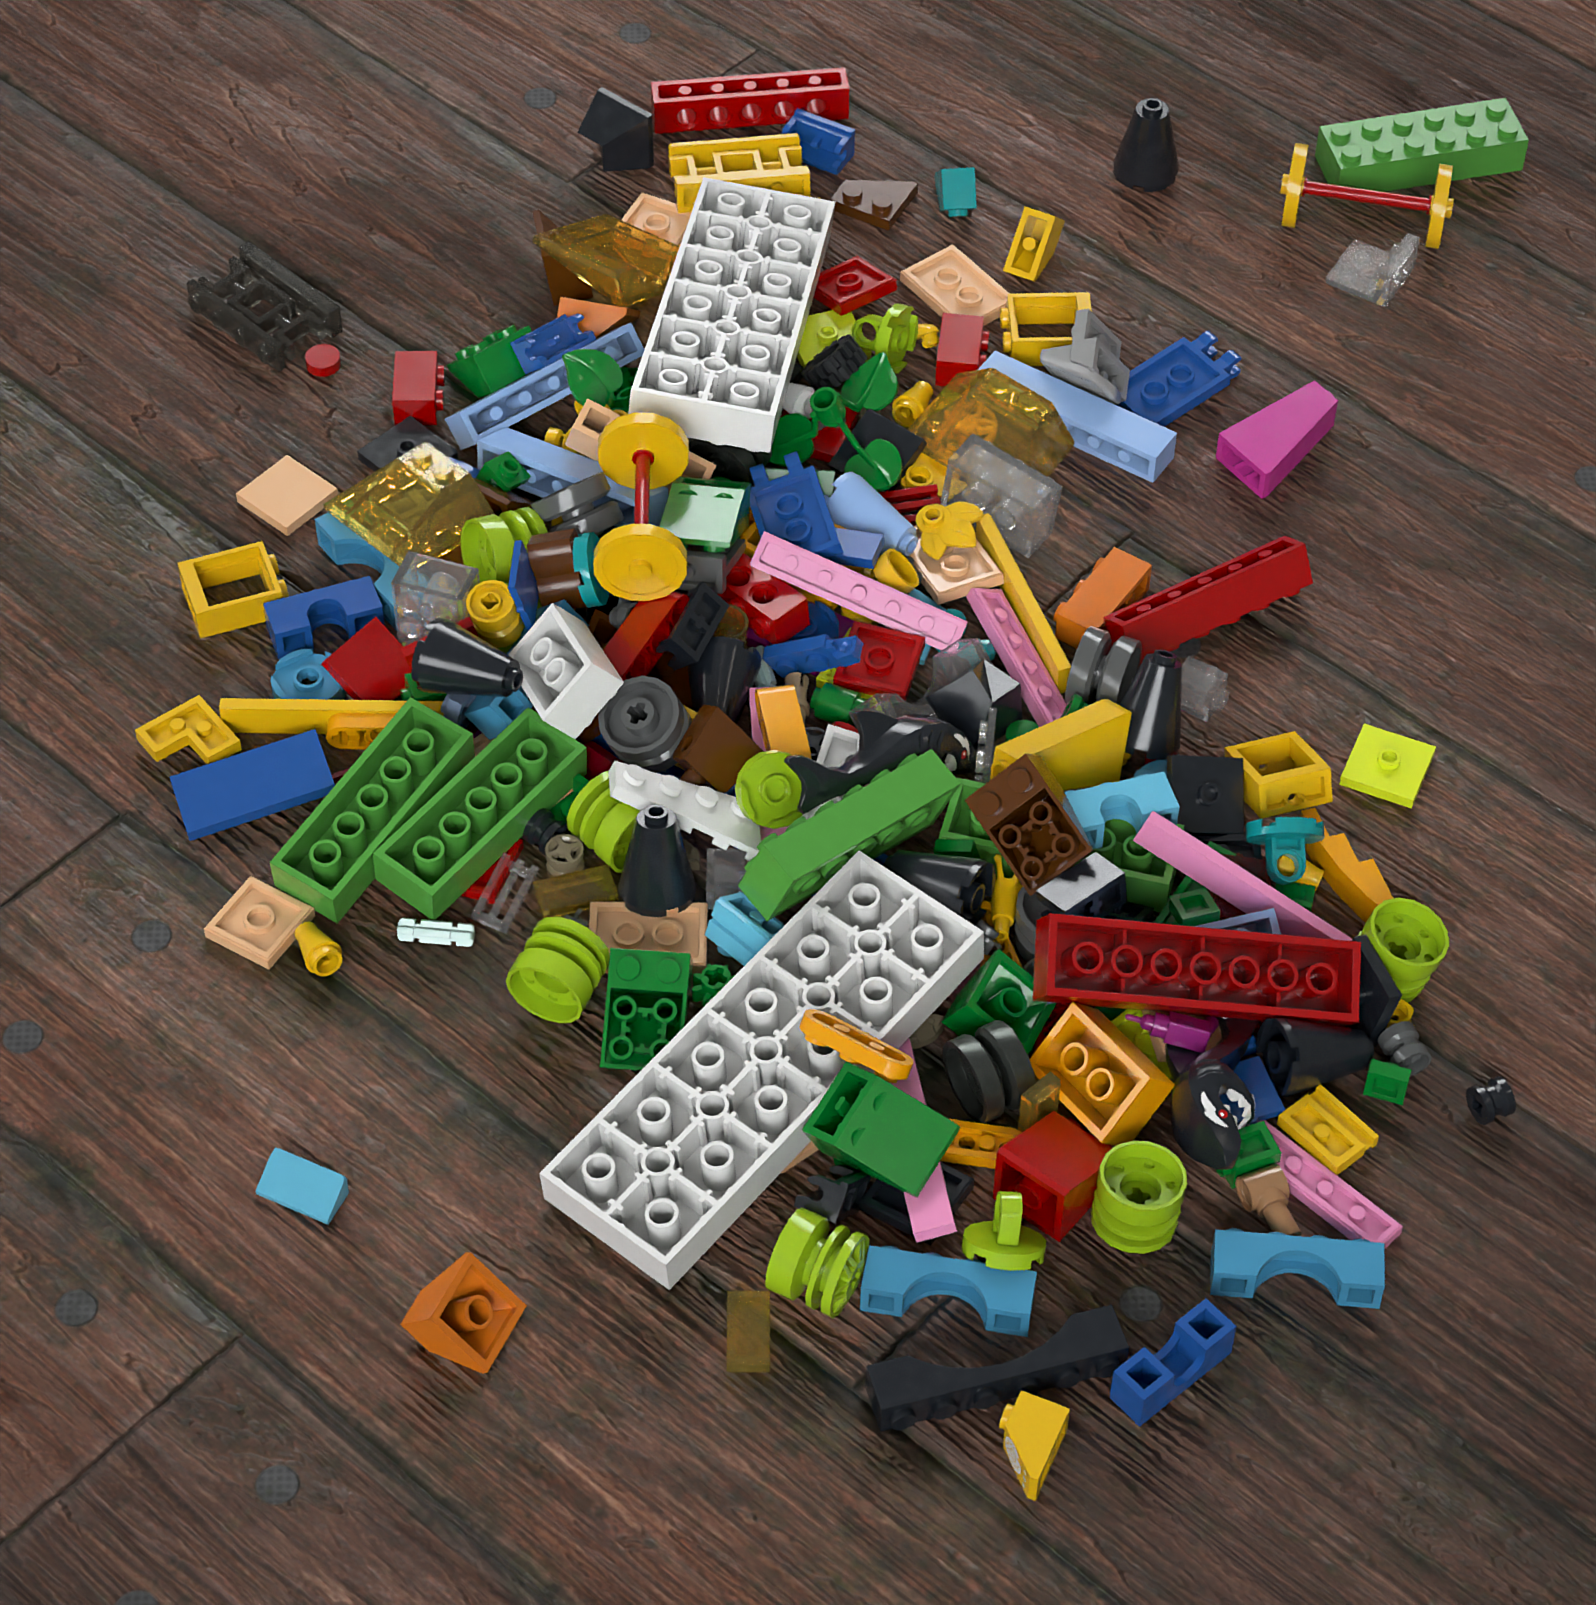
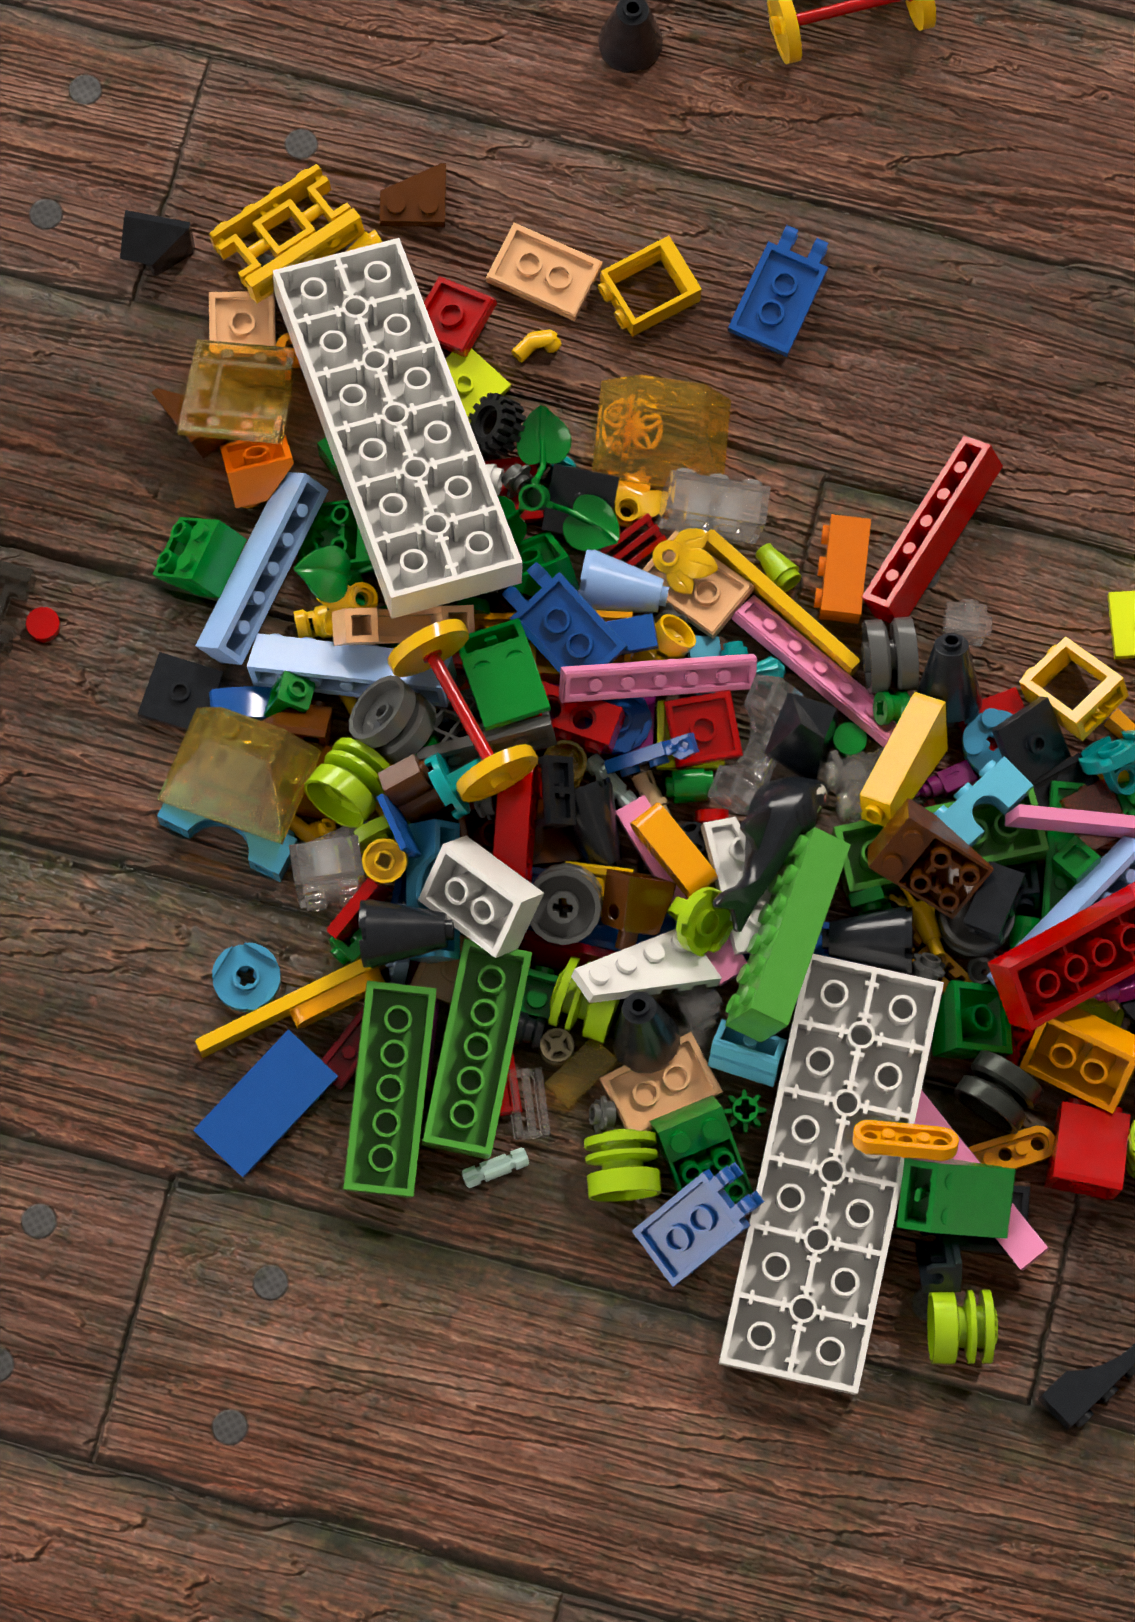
camera: 30 degrees left, 25 degrees up
yellow plate [135,695,242,764] -> none
yellow window [177,541,289,639] -> none
light nougat tile [204,876,315,970] -> none
light nougat tile [236,455,339,536] -> none
medium azure slope [256,1147,349,1225] -> none
blue arch [263,576,385,659] -> none
yellow cone [294,922,342,976] -> none
red tile [321,617,411,700] -> none
brick [392,351,445,426] -> none
orange slope [400,1252,527,1374] -> none
blue hinge [510,314,597,374] -> none
red brick [651,67,850,134] -> none
clear yellow tile [727,1291,770,1372] -> none
blue hinge [782,108,855,175] -> none
lime tile [851,303,918,374] -> none
dark azure arch [860,1245,1037,1337] -> none
yellow cone [892,381,933,427] -> none
teal slope [934,167,977,217] -> none
brick [935,313,990,389] -> none
lime tile [961,1191,1046,1271] -> none
light blue brick [972,351,1177,483] -> none
yellow slope [1003,206,1065,282] -> none
clear yellow tile [1018,1071,1061,1132] -> none
light grey piece [1040,308,1130,405] -> none
dark pink slope [1216,380,1338,499] -> none
clear bracket [1325,233,1420,307] -> none
none -> tile [632,1162,765,1287]
none -> lime cone [755,543,802,592]

